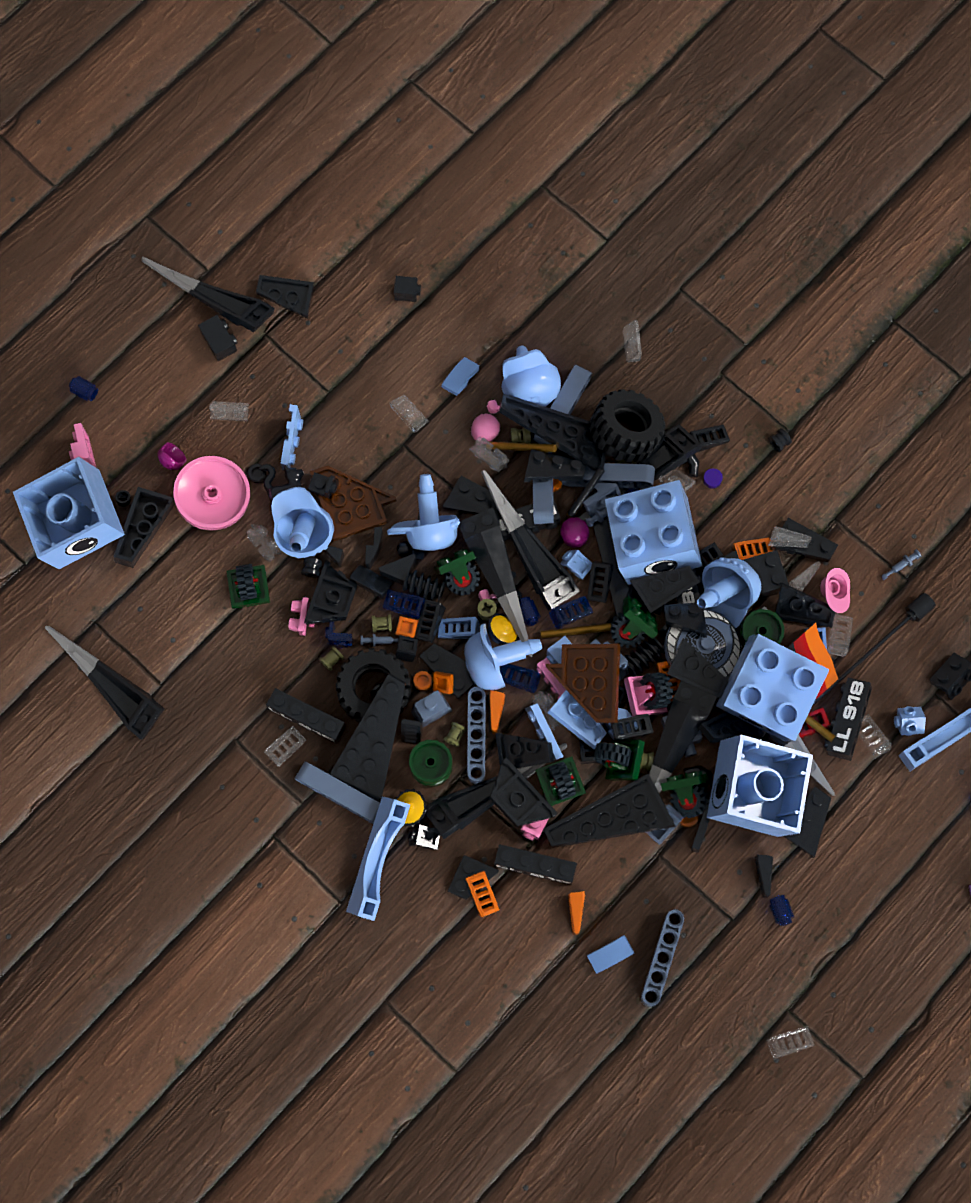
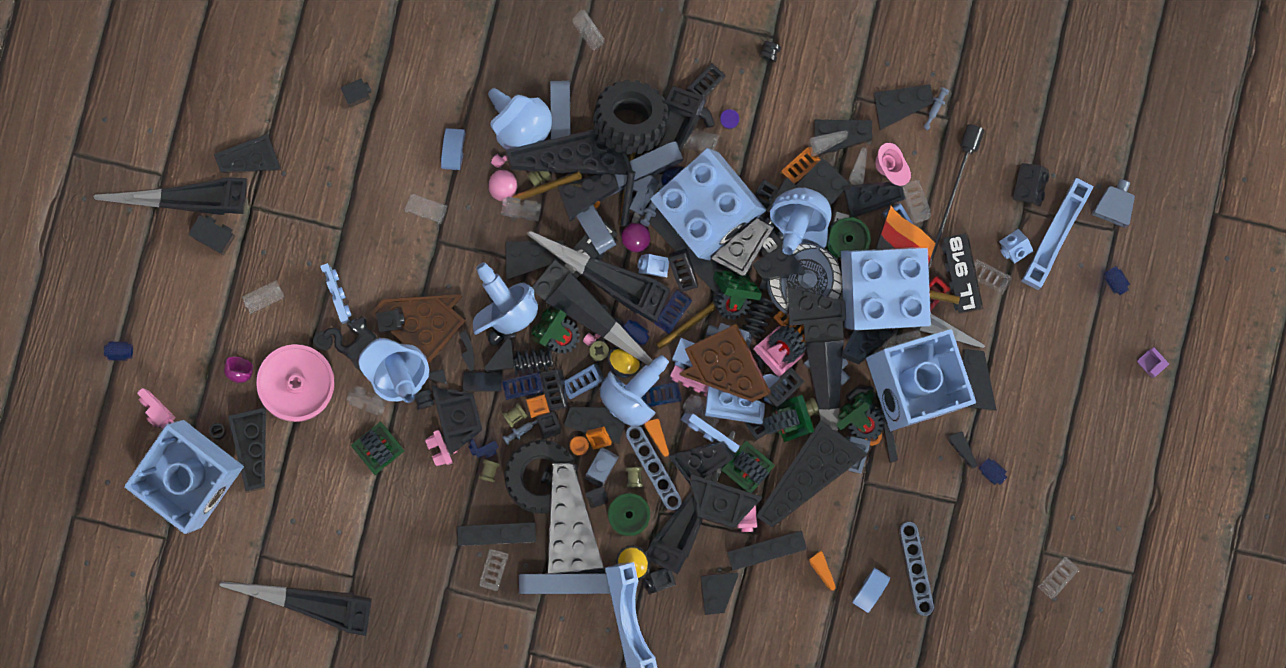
camera: 35 degrees left, 10 degrees up
orange slope [466,871,499,917] -> none
none -> black wing [874,84,934,131]

